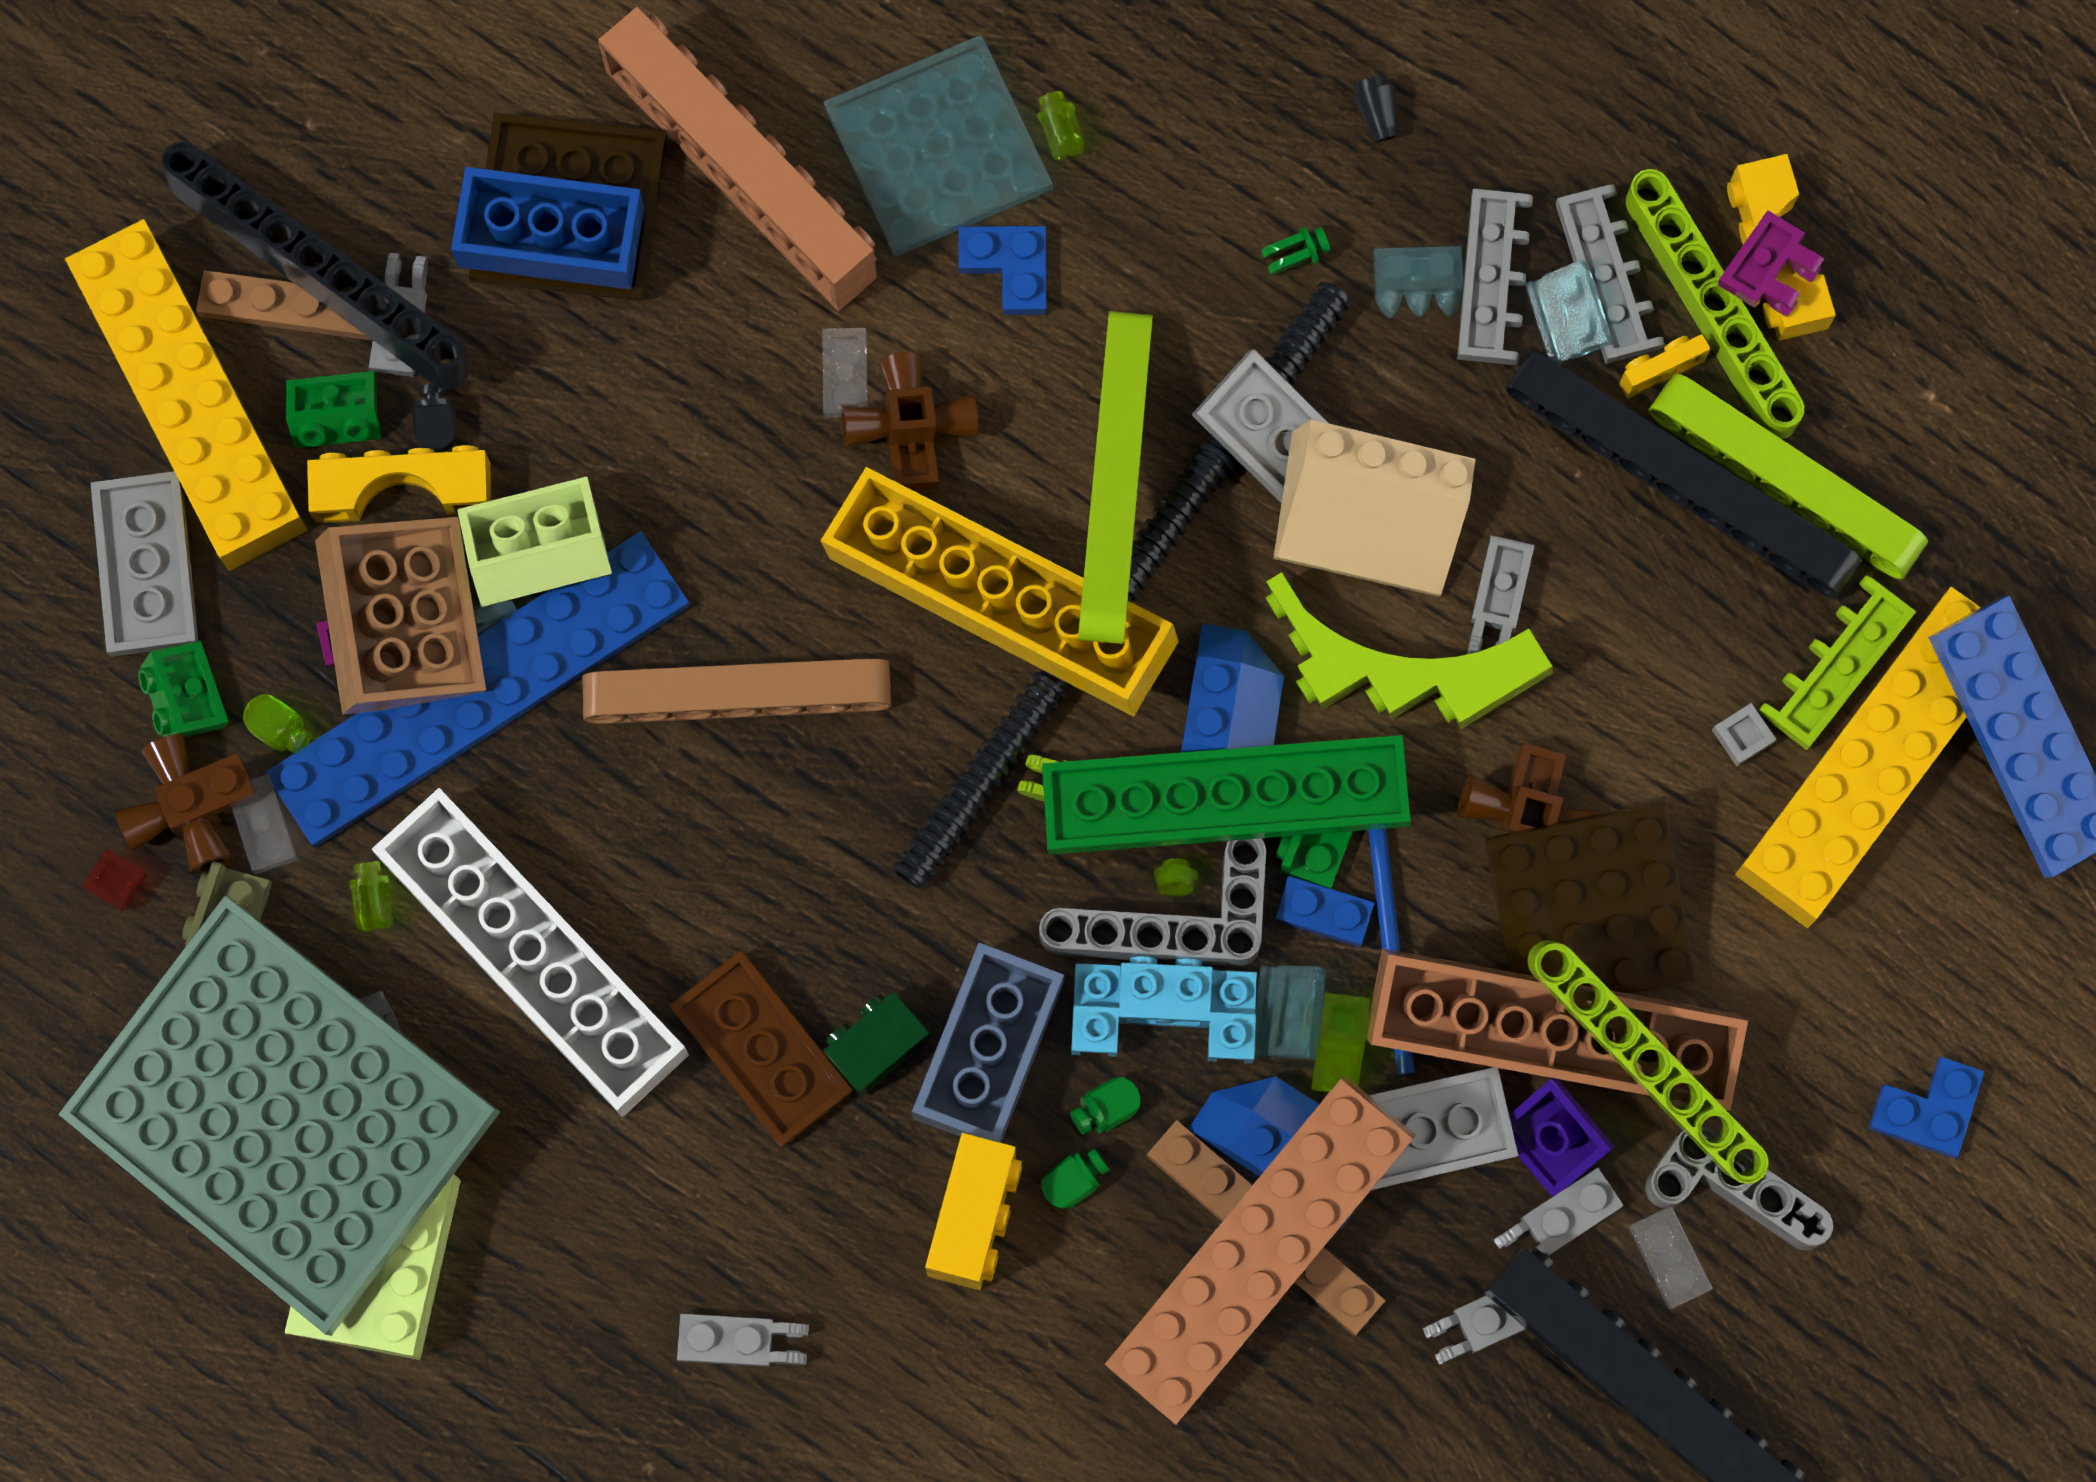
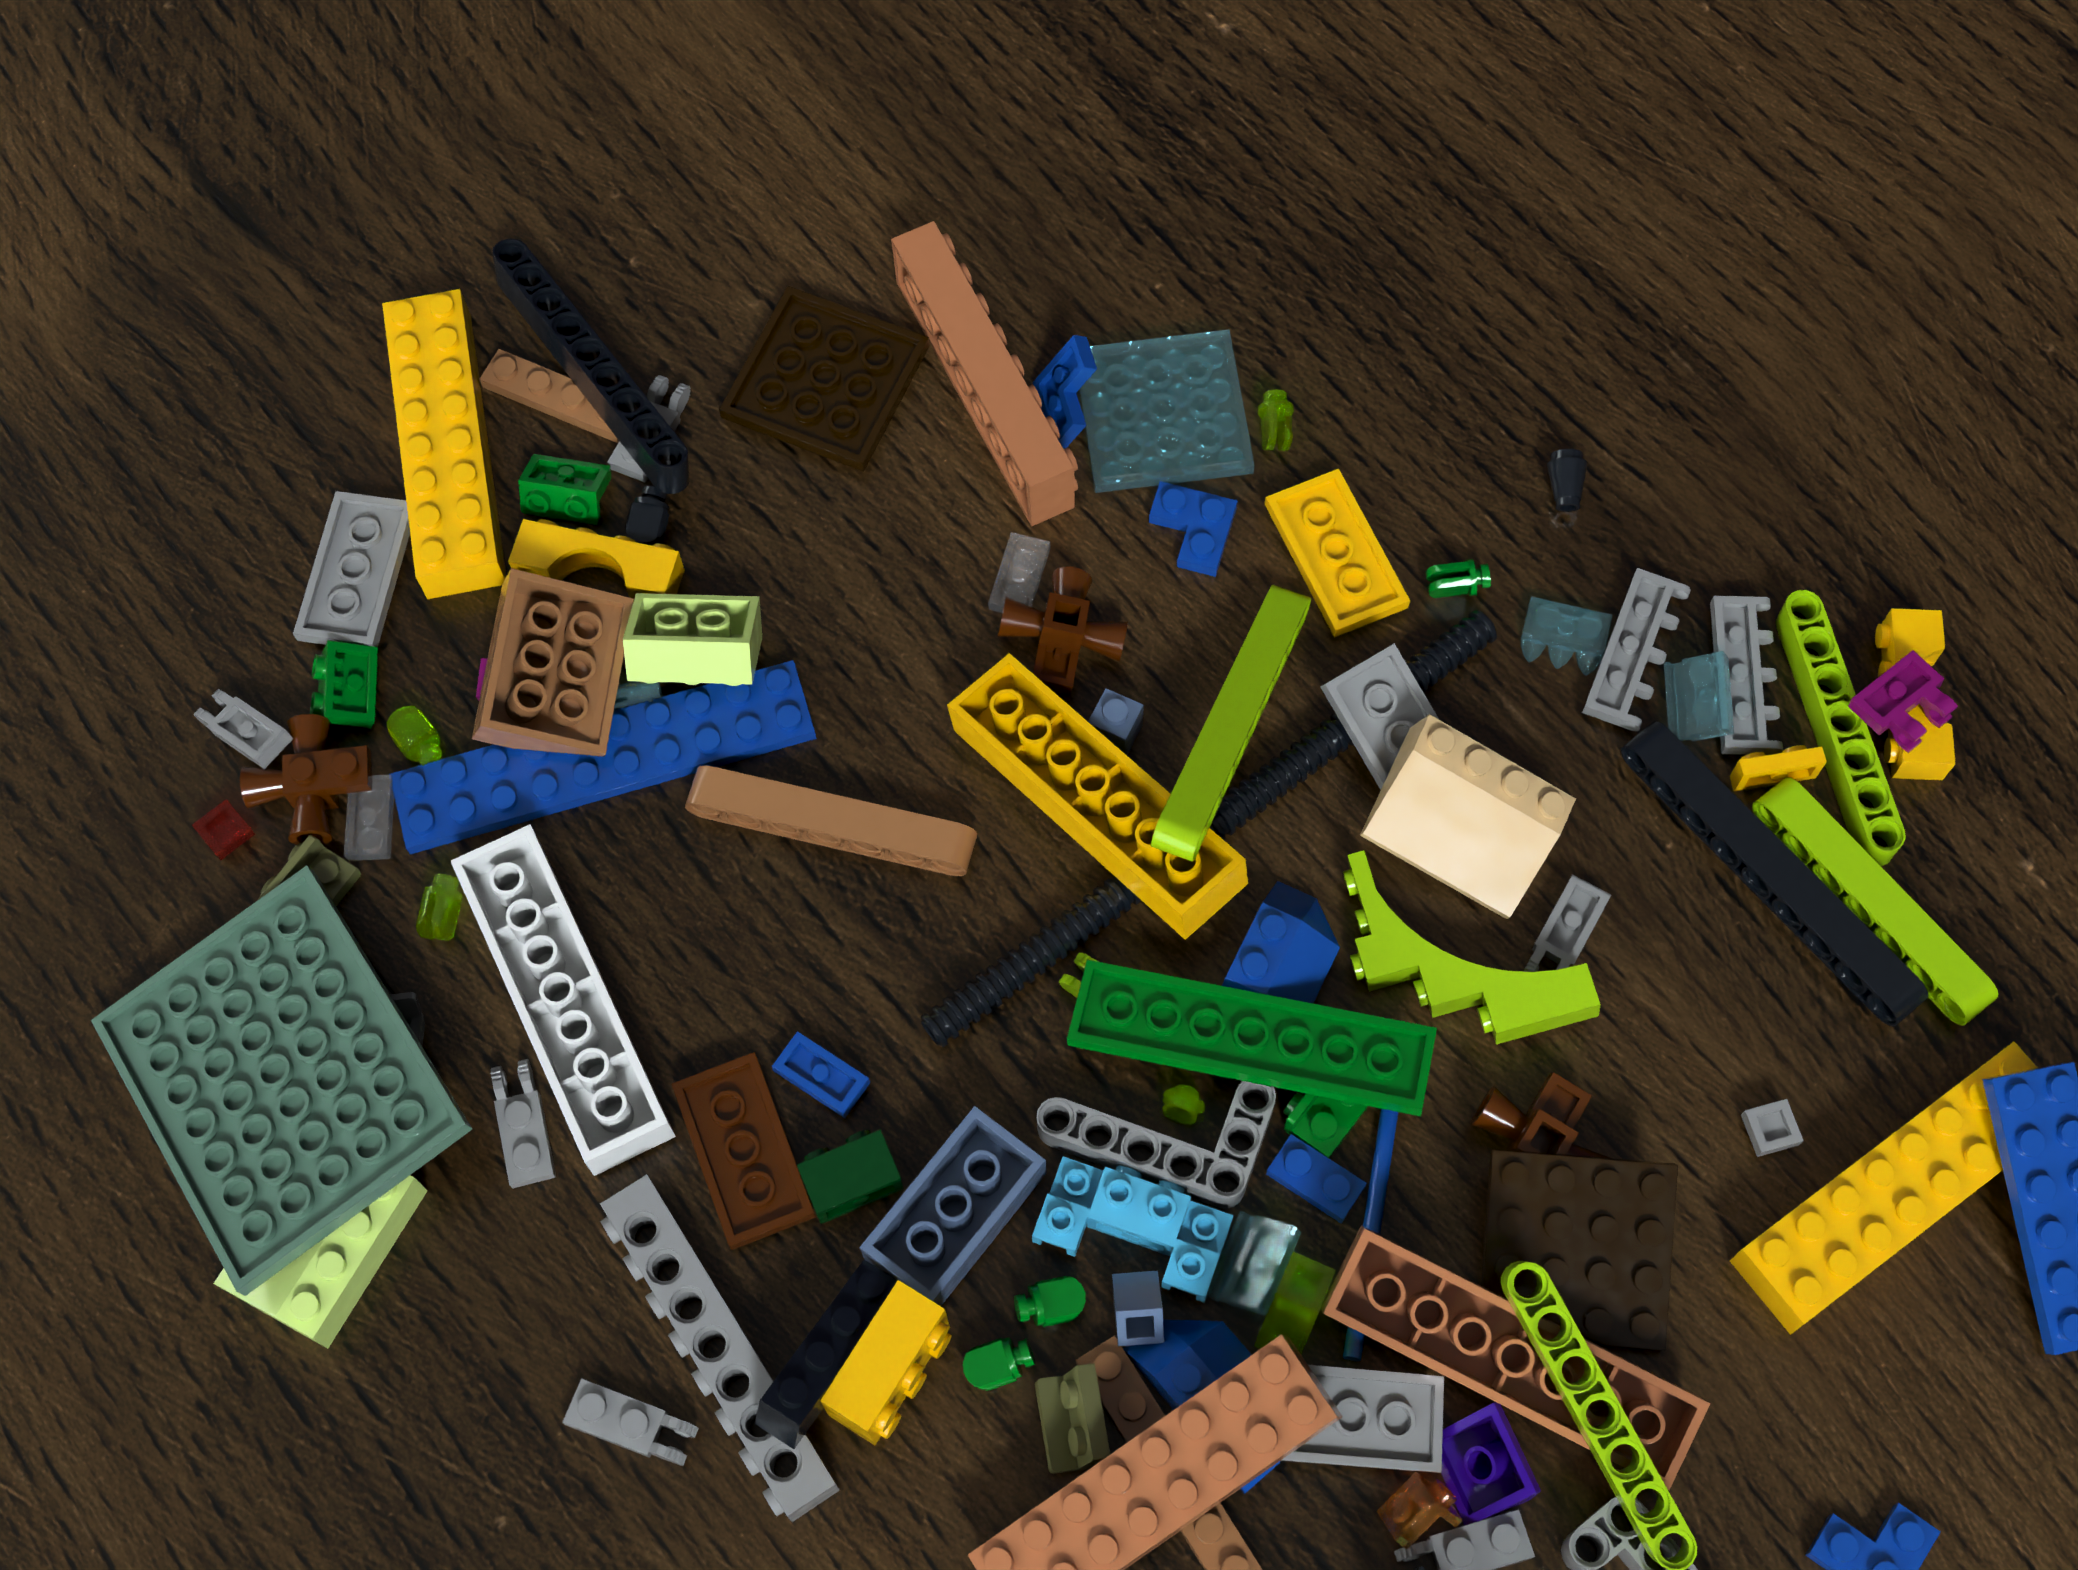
camera: 20 degrees right, 10 degrees down
blue brick [451,167,645,290] -> none
lime hinge [1758,576,1916,750] -> none
none -> light grey hinge [194,689,294,769]
none -> light grey hinge [490,1059,556,1189]
none -> light grey brick [600,1174,840,1522]
none -> black brick [755,1259,897,1449]
none -> blue plate [772,1031,870,1118]
none -> blue plate [1033,335,1097,448]
none -> olive bracket [1035,1363,1110,1474]
none -> sand blue brick [1088,688,1144,755]
none -> sand blue brick [1112,1271,1164,1347]
none -> yellow plate [1265,469,1410,638]
none -> clear orange bracket [1377,1472,1463,1549]

